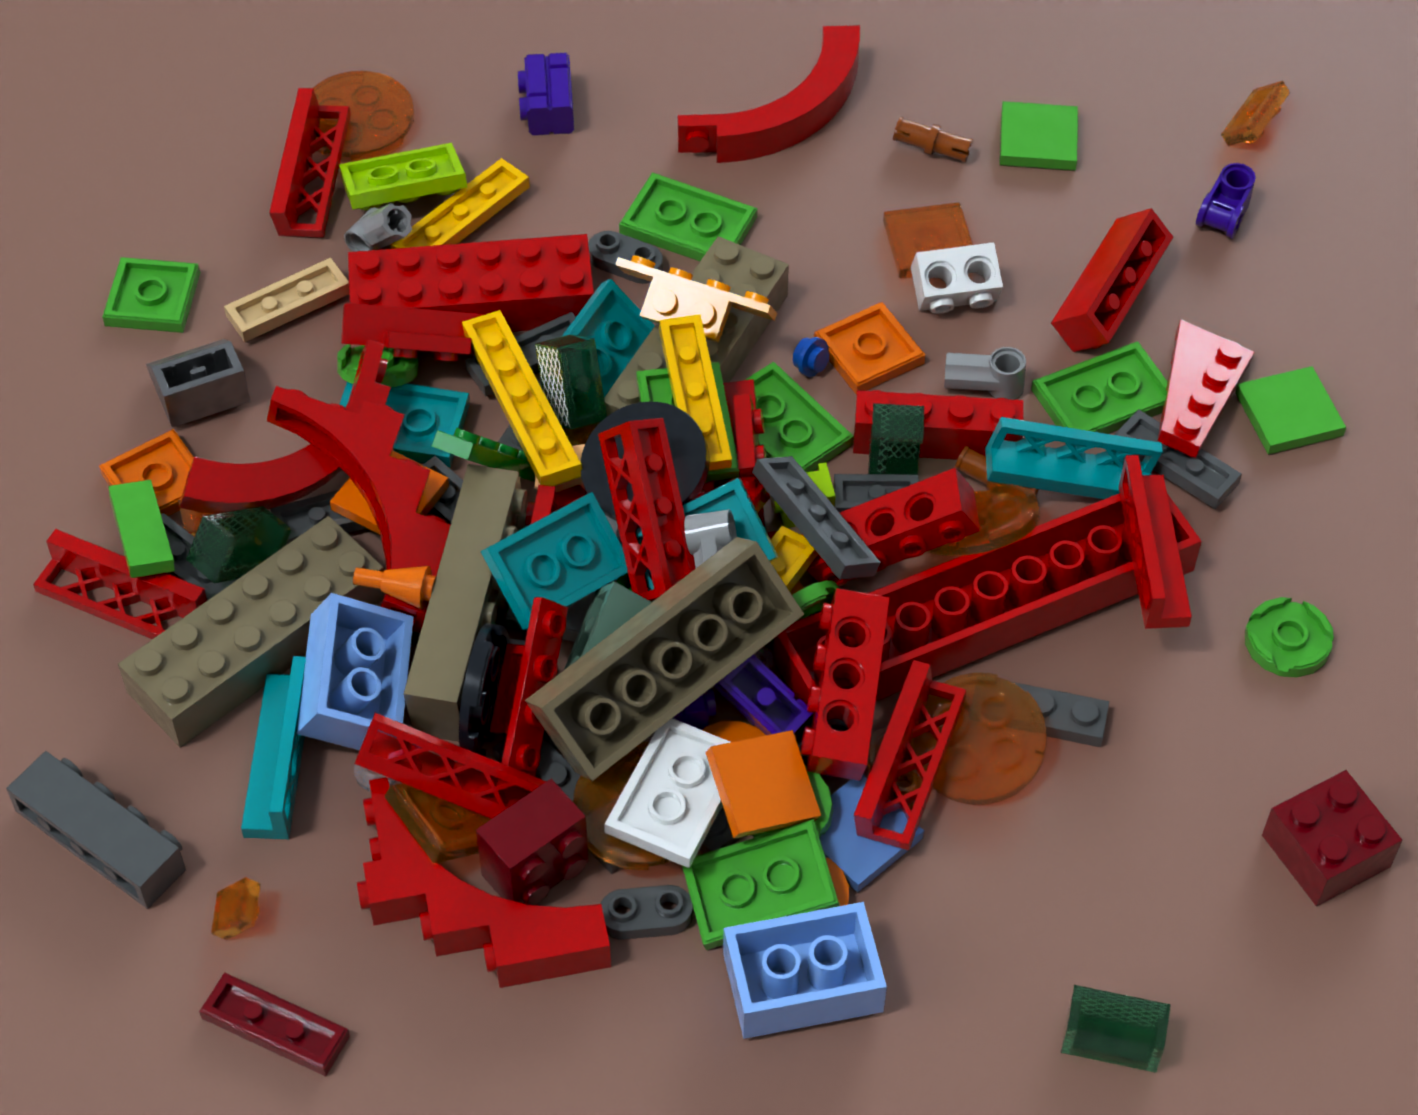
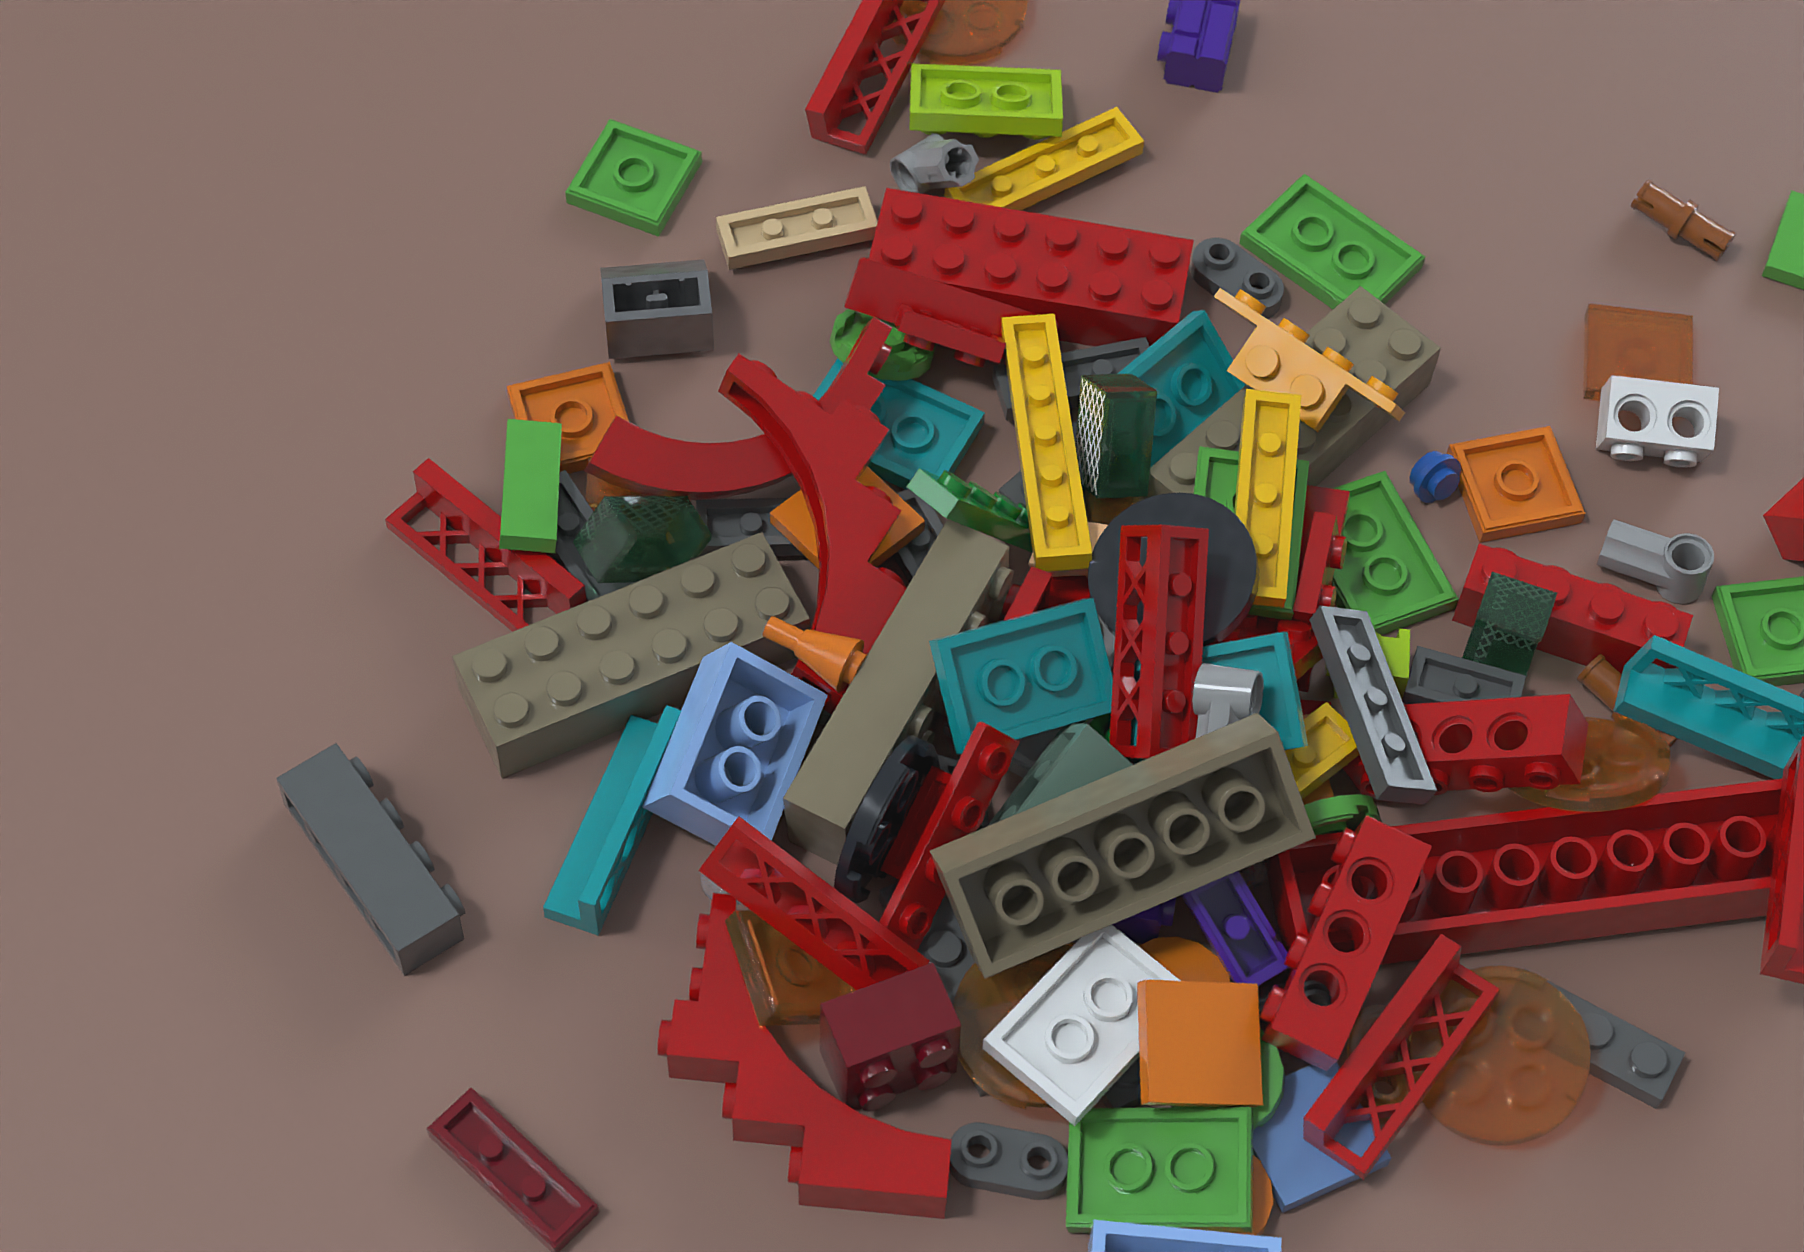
camera: 15 degrees right, 5 degrees up
clear orange plate [211,877,261,940] -> none
red arch [678,25,860,163] -> none

